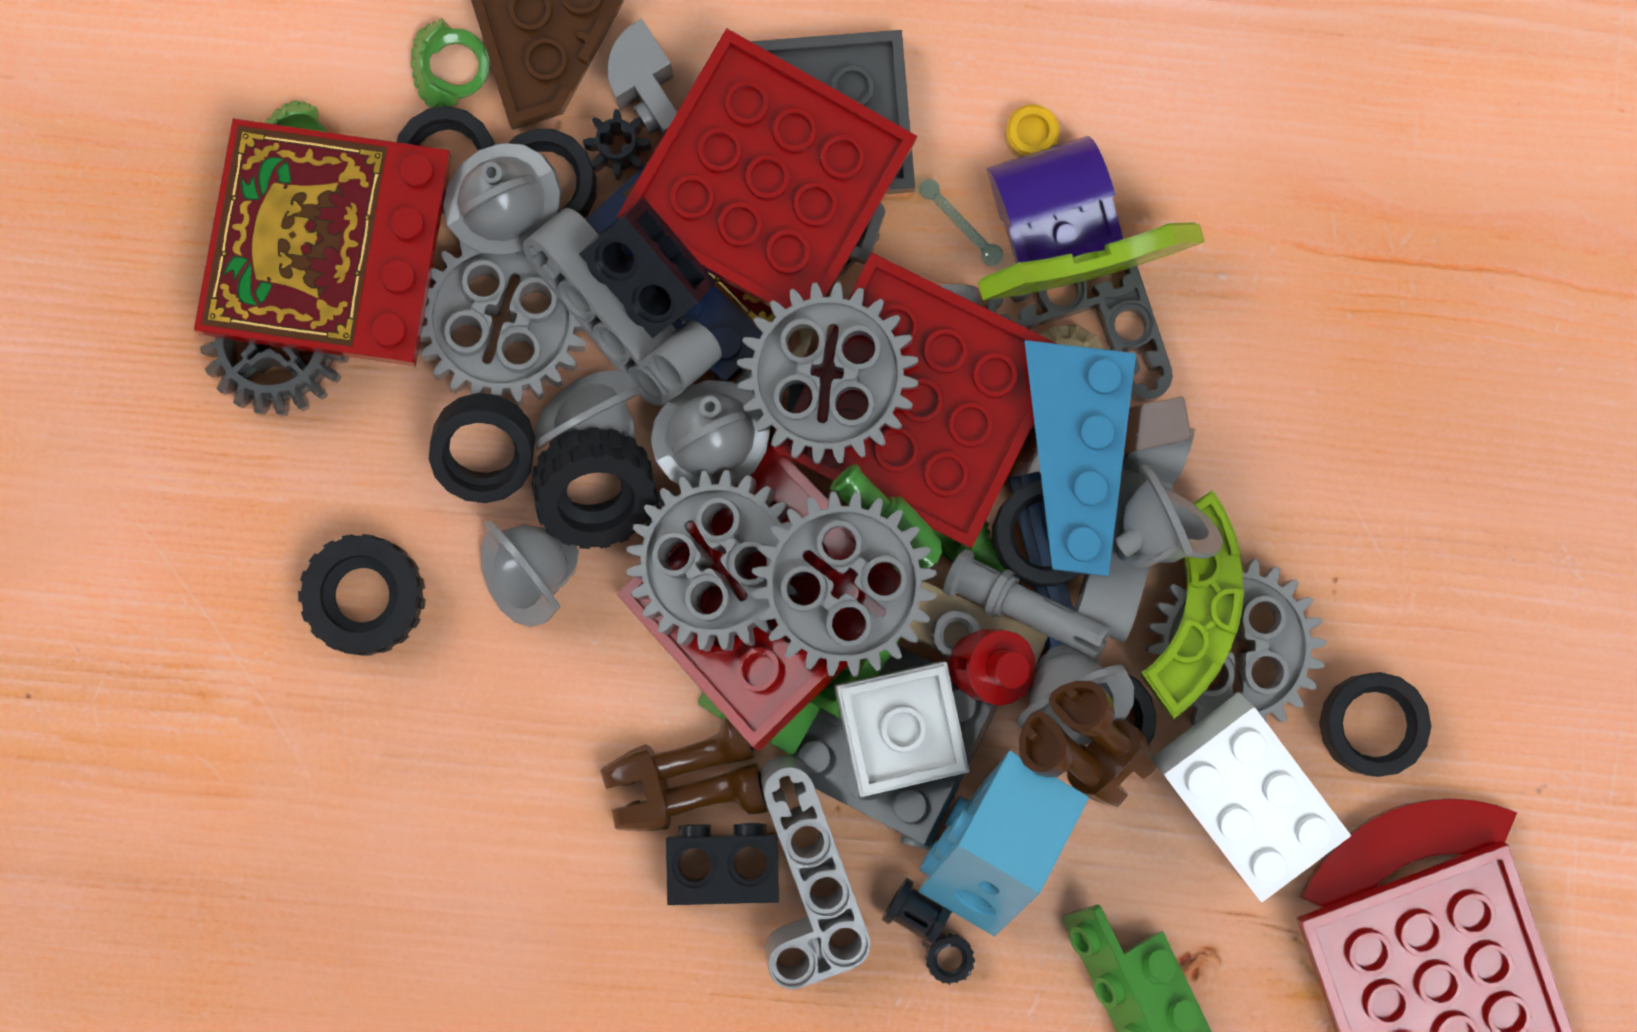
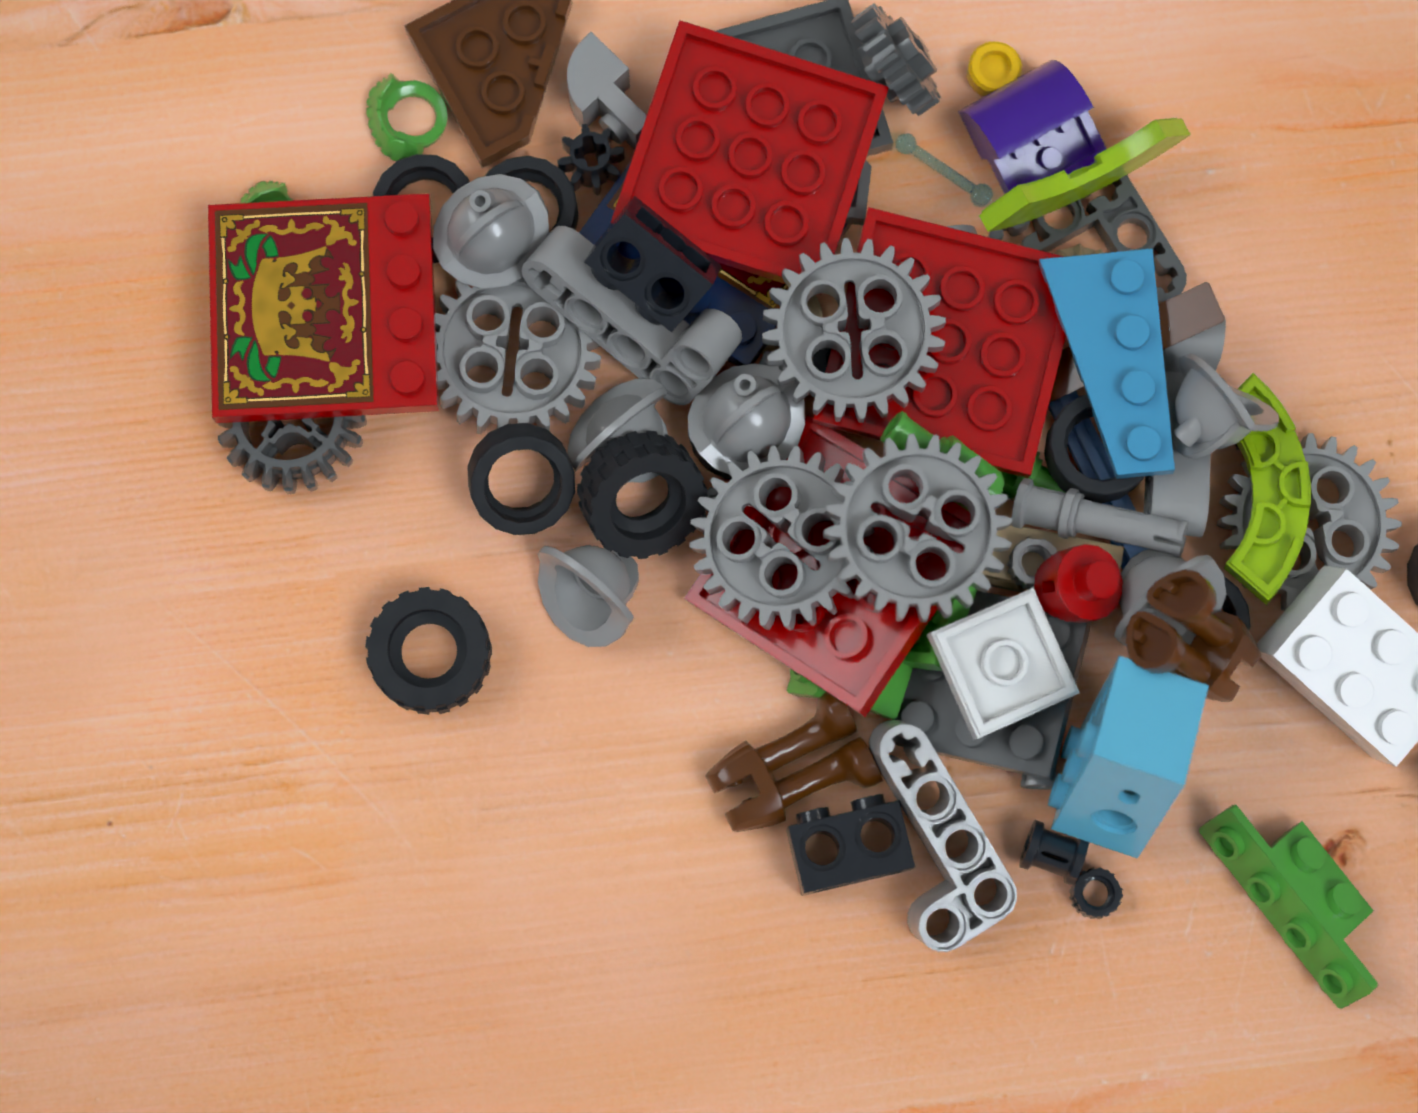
camera: 10 degrees left, 5 degrees down
none -> dark grey gear [852,3,941,116]

